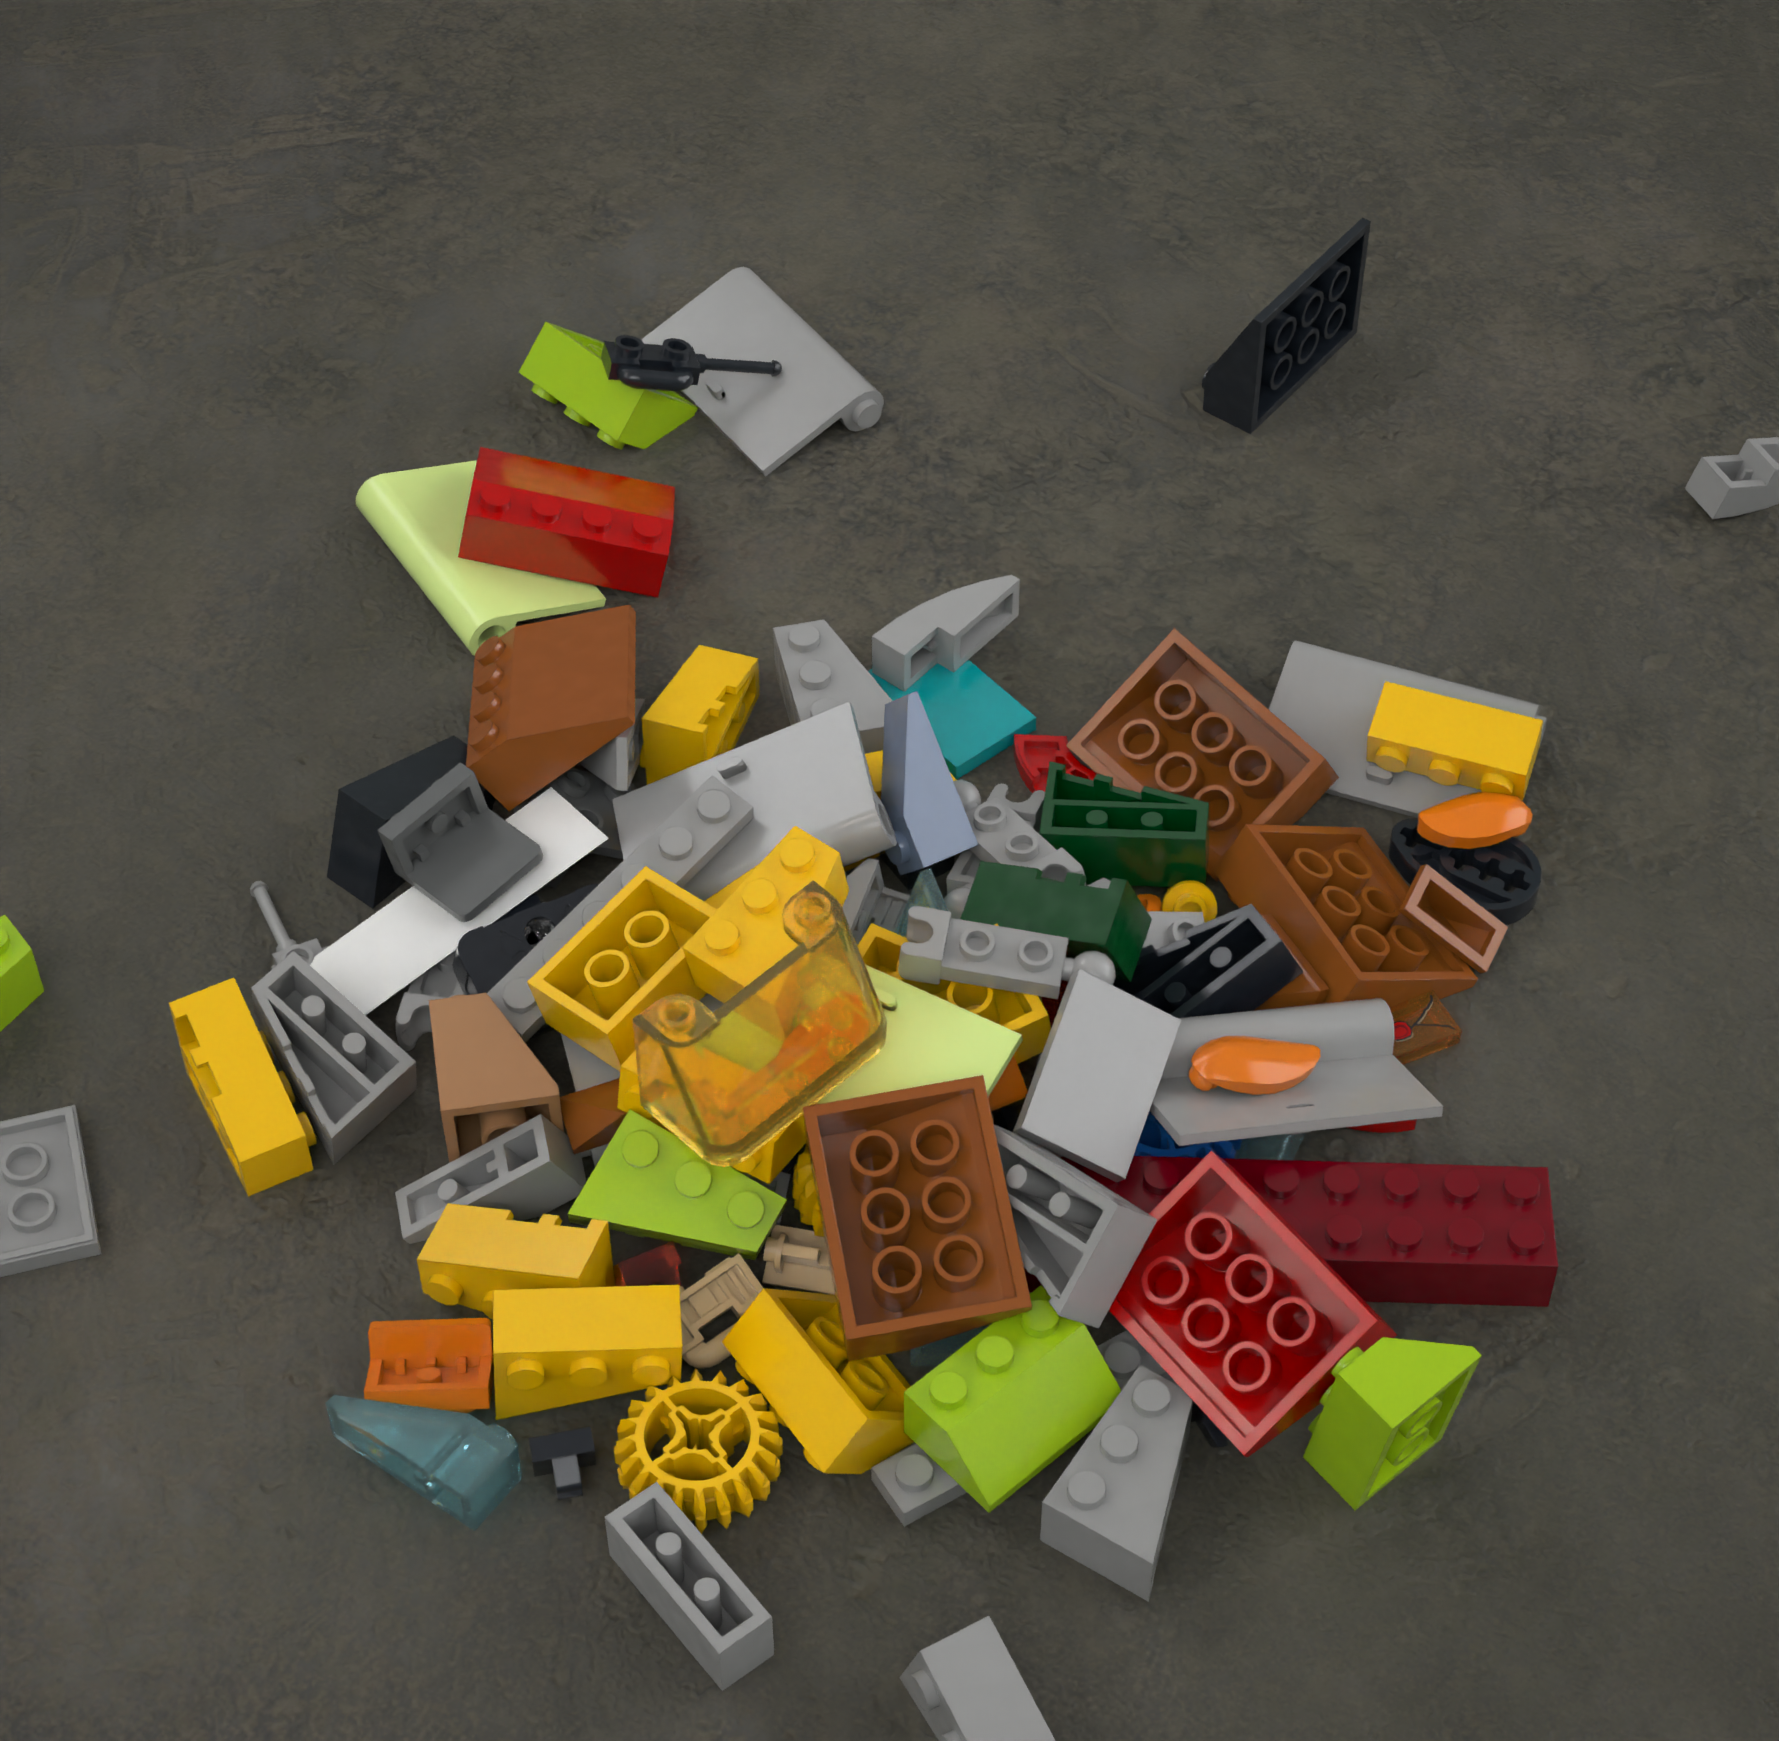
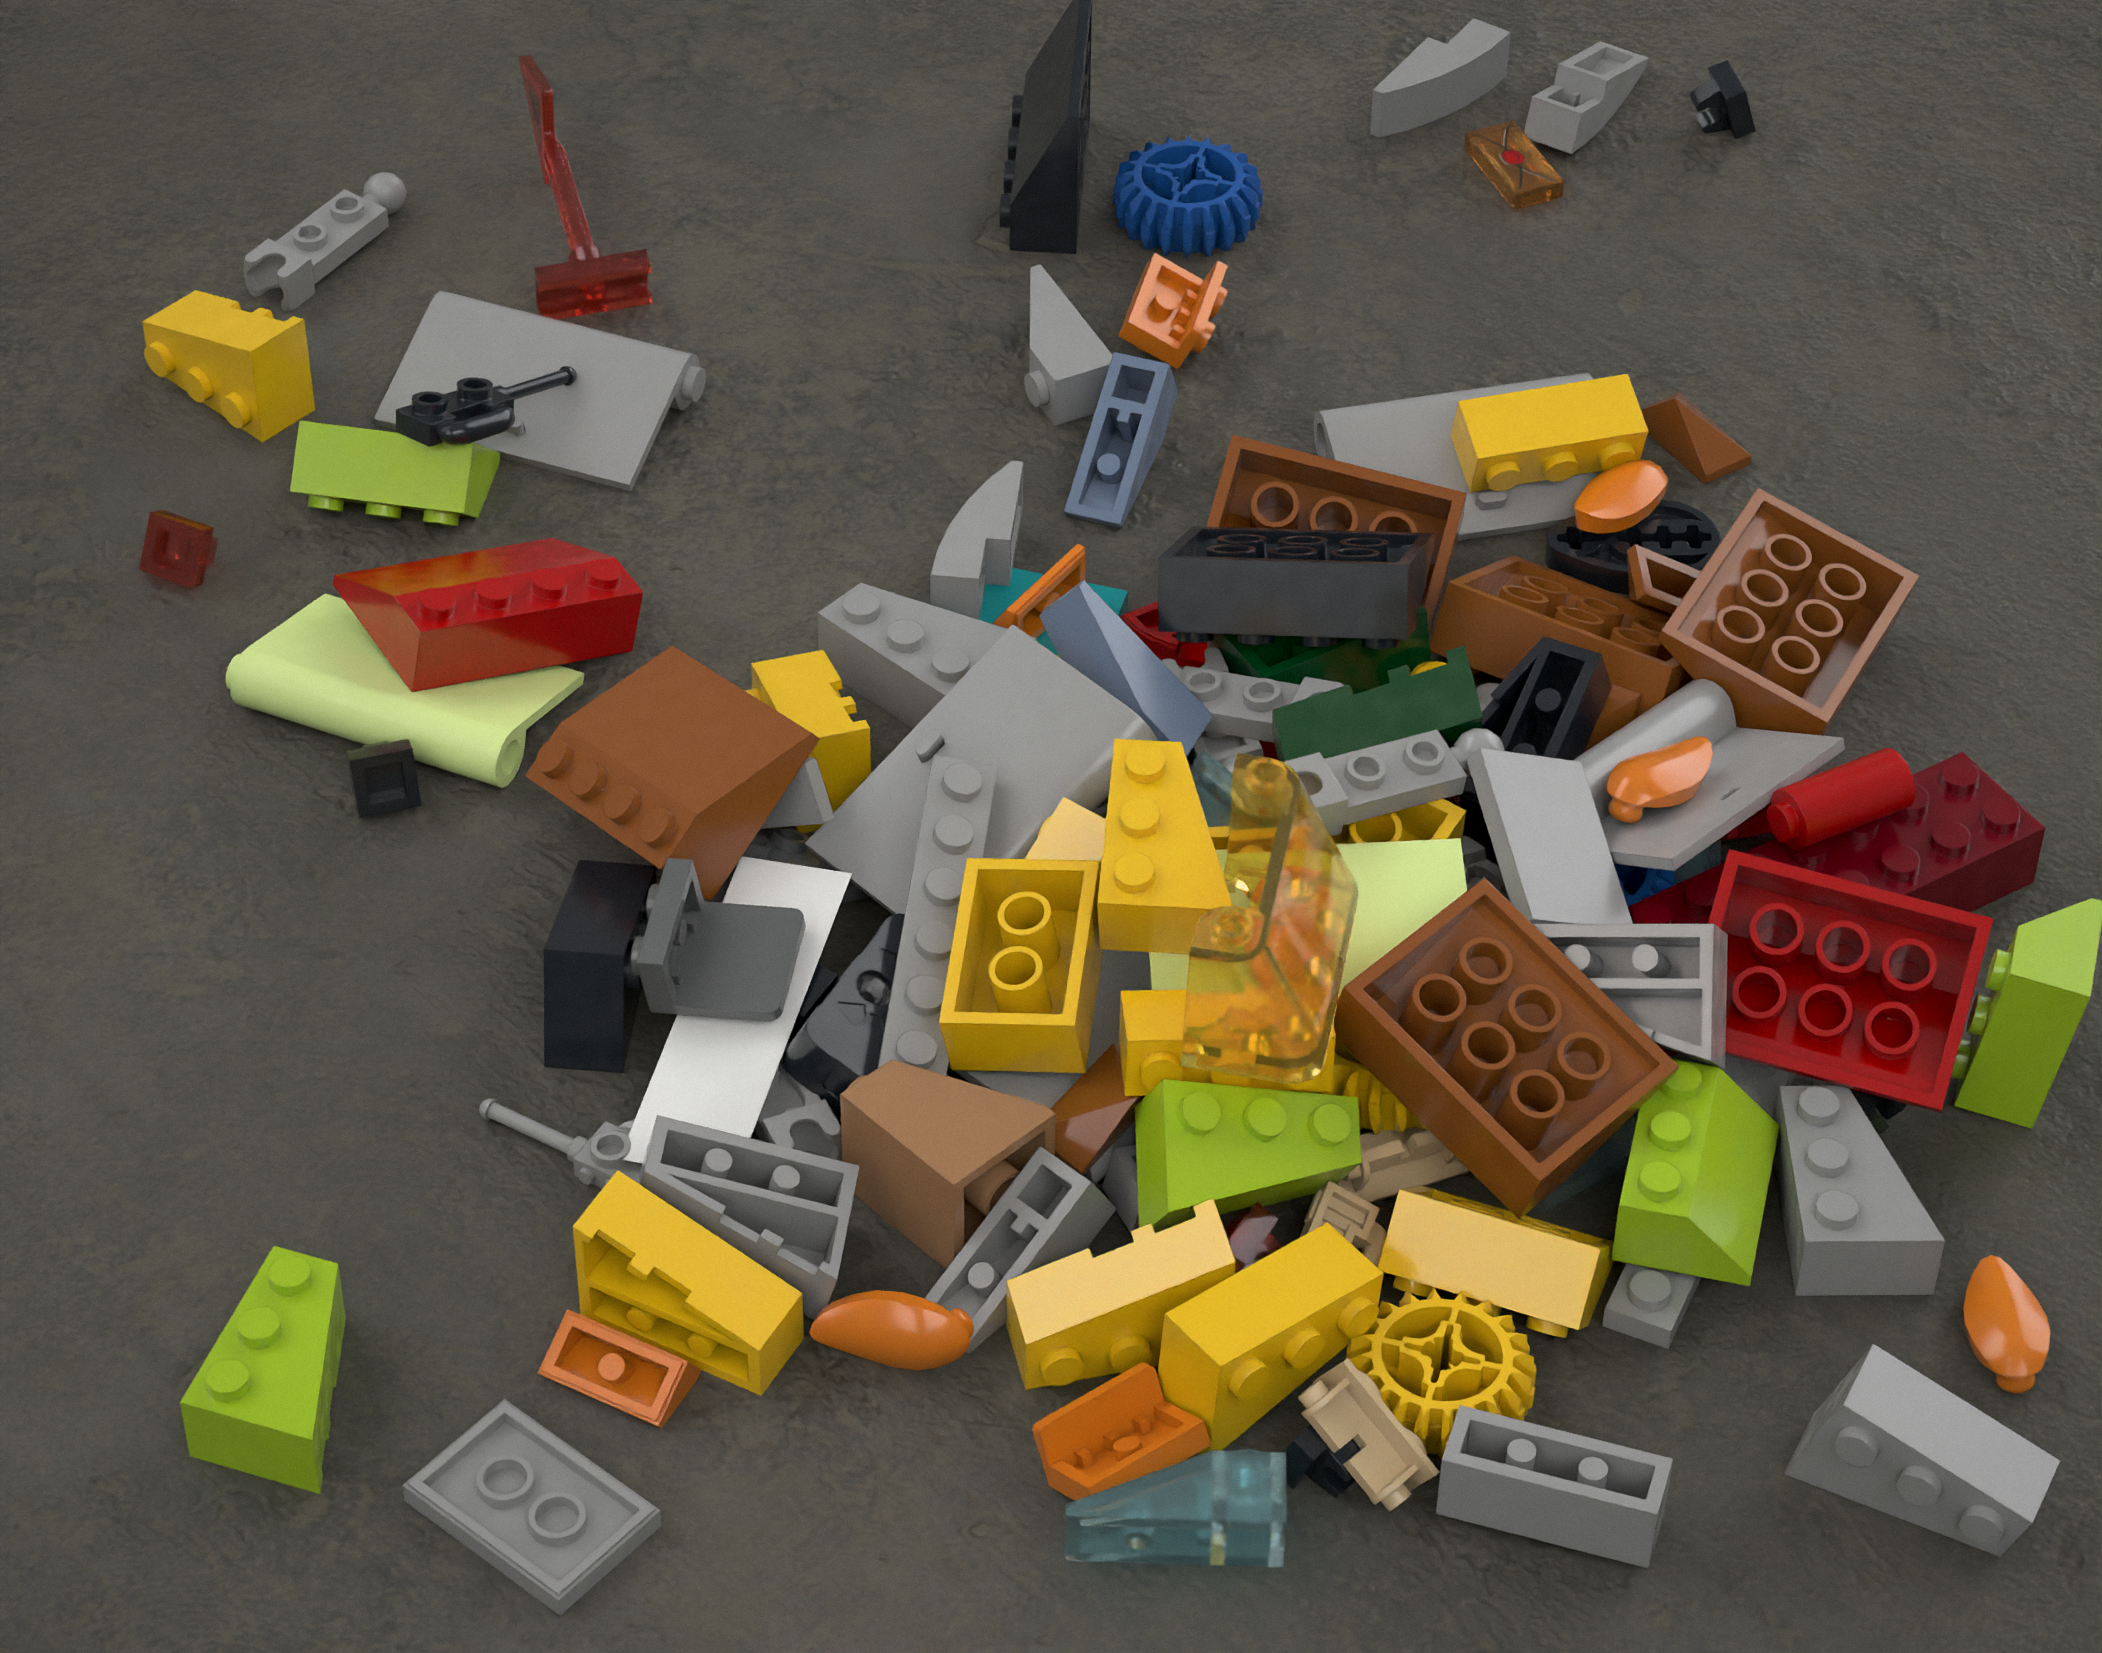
camera: 35 degrees left, 5 degrees down
none -> clear red tile [139,510,218,588]
none -> yellow wedge [142,290,315,443]
none -> light grey plate [243,172,407,312]
none -> black tile [346,739,422,818]
none -> clear red piece [519,55,652,320]
none -> orange slope [537,1309,701,1428]
none -> orange arm [809,1290,974,1371]
none -> orange slope [993,544,1086,638]
none -> light grey slope [1024,264,1113,426]
none -> sand blue slope [1064,352,1178,529]
none -> blue gear [1113,135,1263,258]
none -> orange bracket [1118,253,1228,369]
none -> black slope [1158,526,1434,649]
none -> tan hinge [1298,1358,1439,1512]
none -> light grey slope [1370,18,1511,138]
none -> clear orange tile [1464,120,1564,210]
none -> dark orange slope [1641,392,1752,484]
none -> dark orange slope [1658,488,1919,736]
none -> red piece [1717,748,1915,851]
none -> orange arm [1963,1255,2050,1394]

